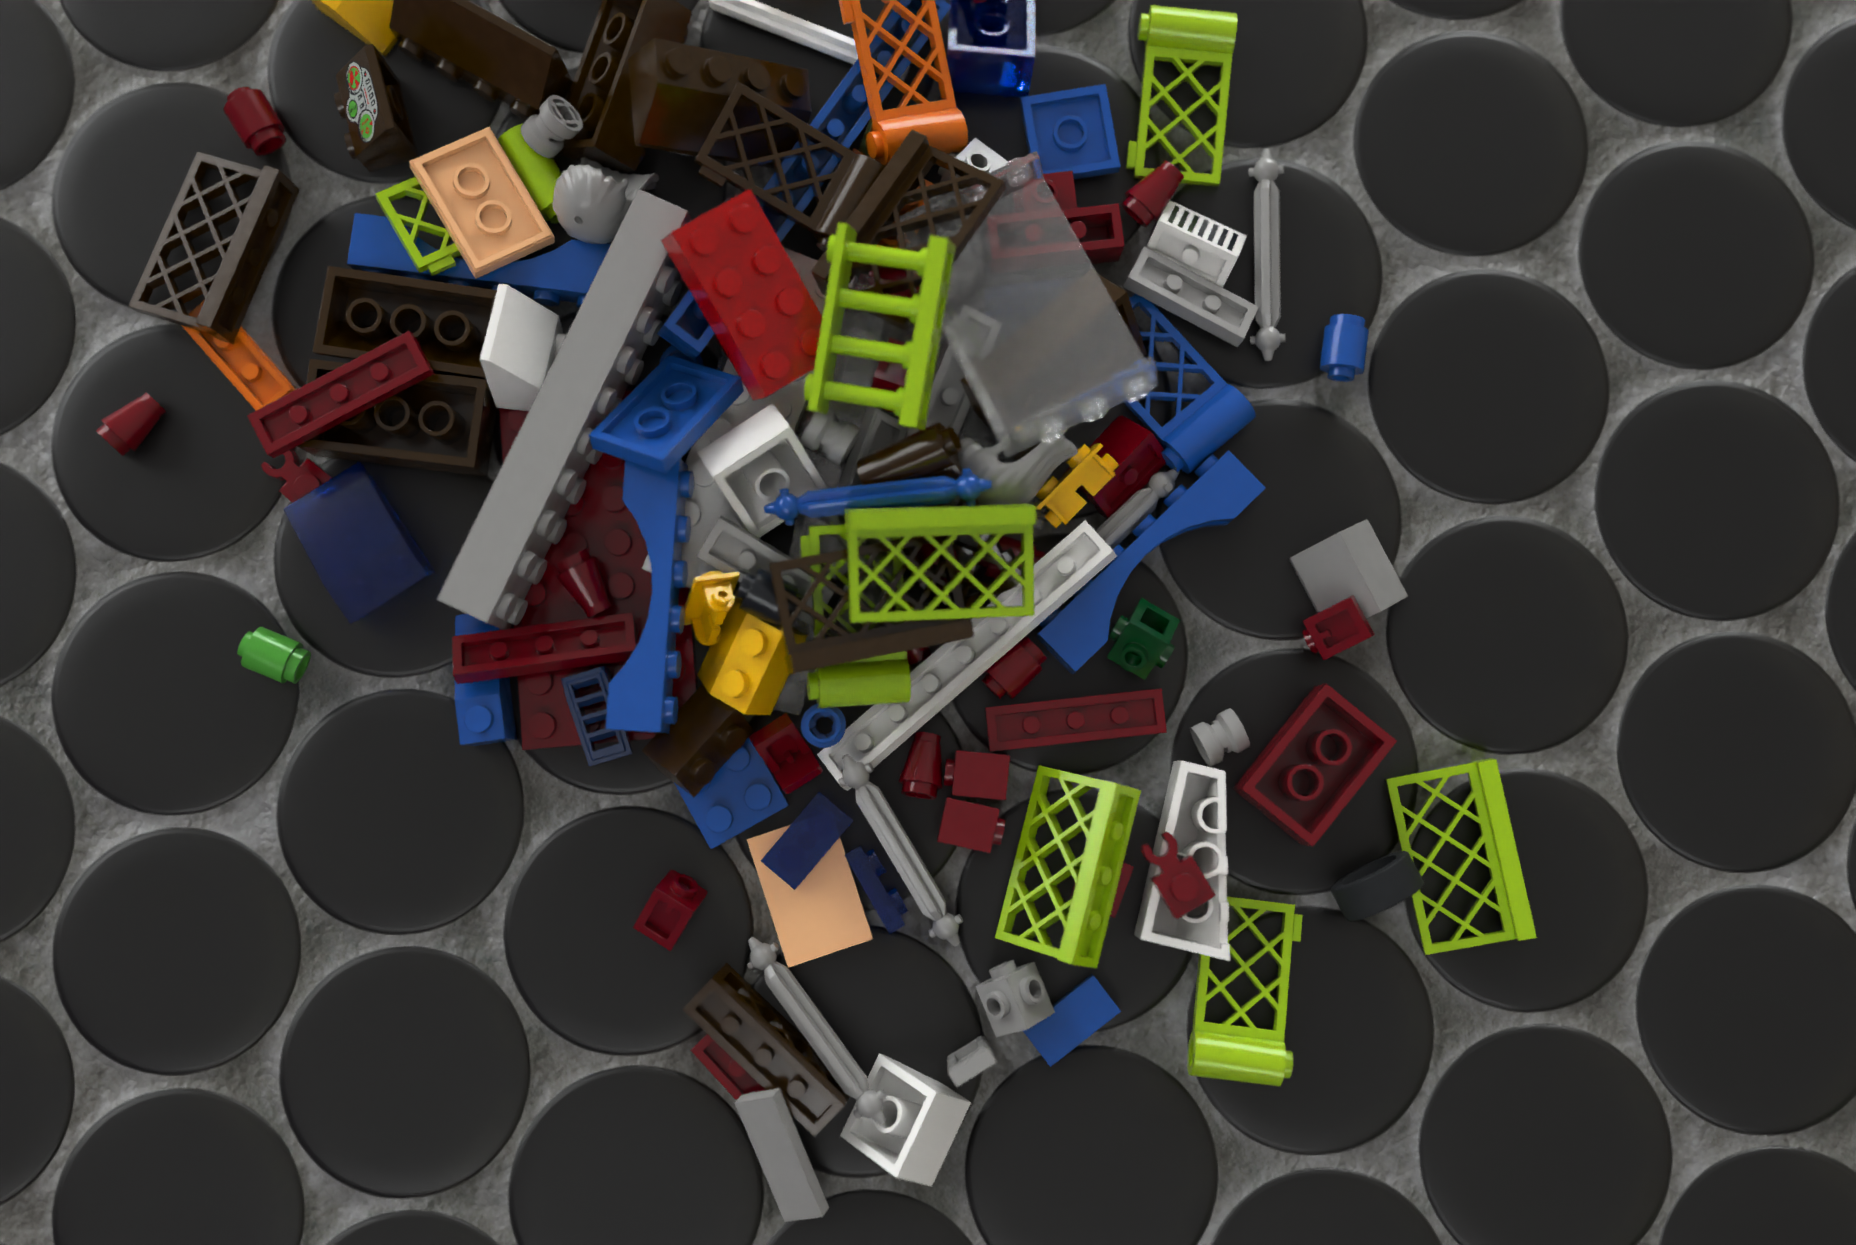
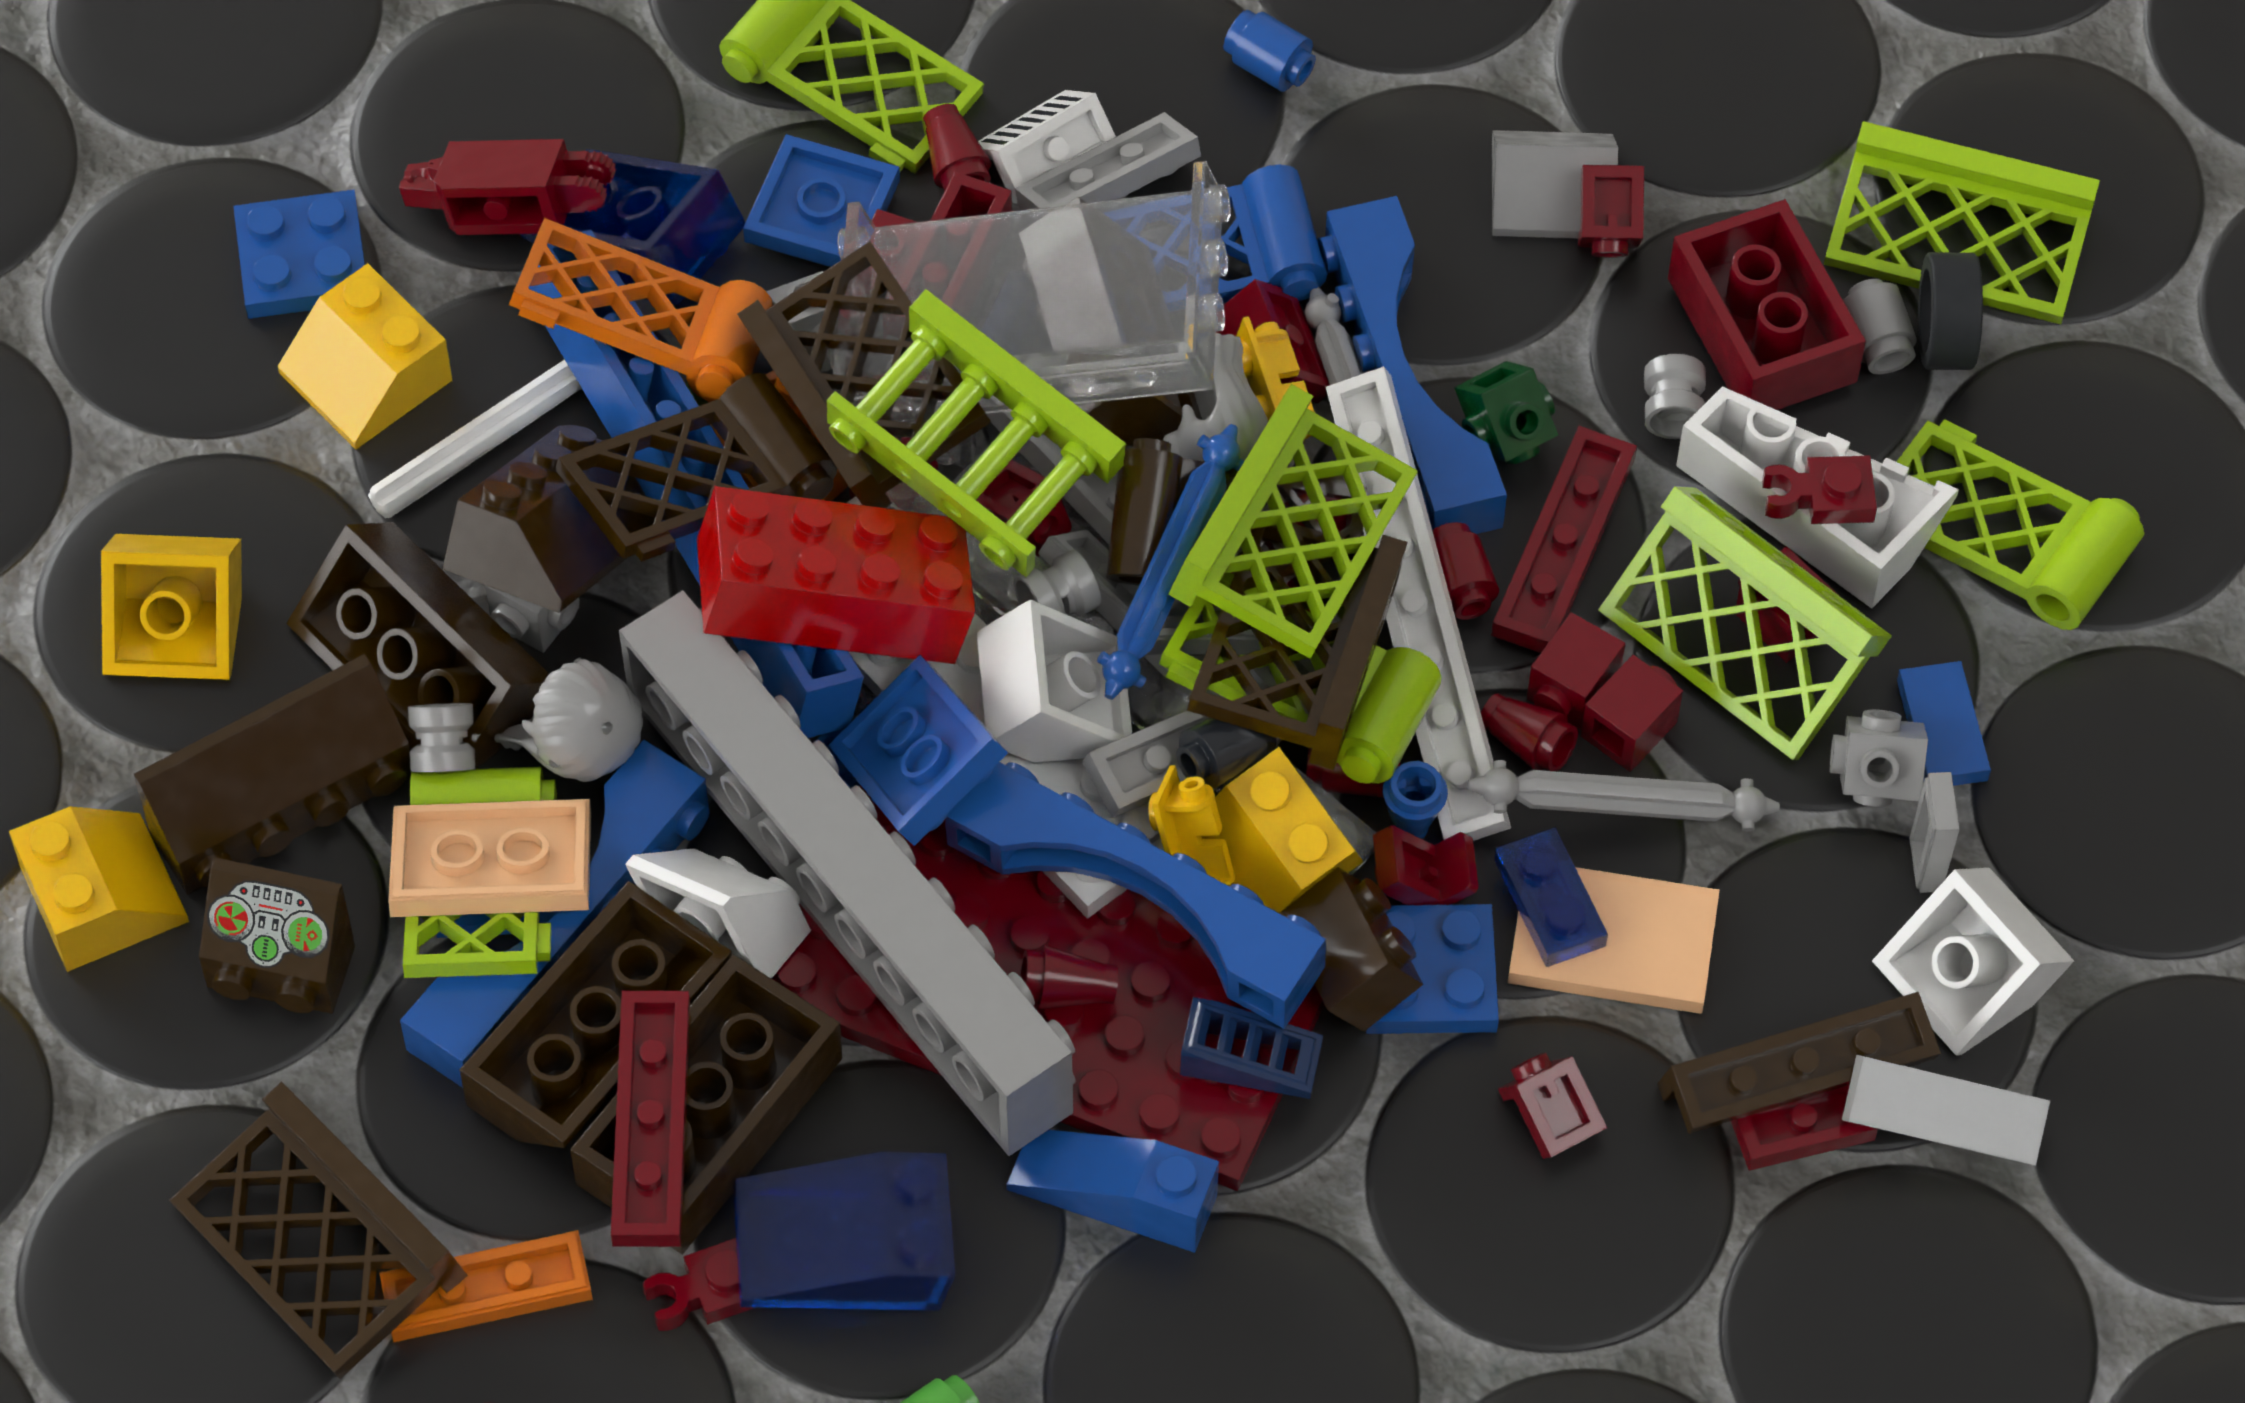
camera: 60 degrees left, 25 degrees down
dark red brick [223,87,286,156] -> none
dark red plate [452,612,637,684] -> none
light grey wheel [747,937,886,1125] -> none
clear blue plate [845,844,909,934] -> none
light grey wheel [1249,149,1286,361] -> none
none -> light grey brick [1843,279,1917,374]

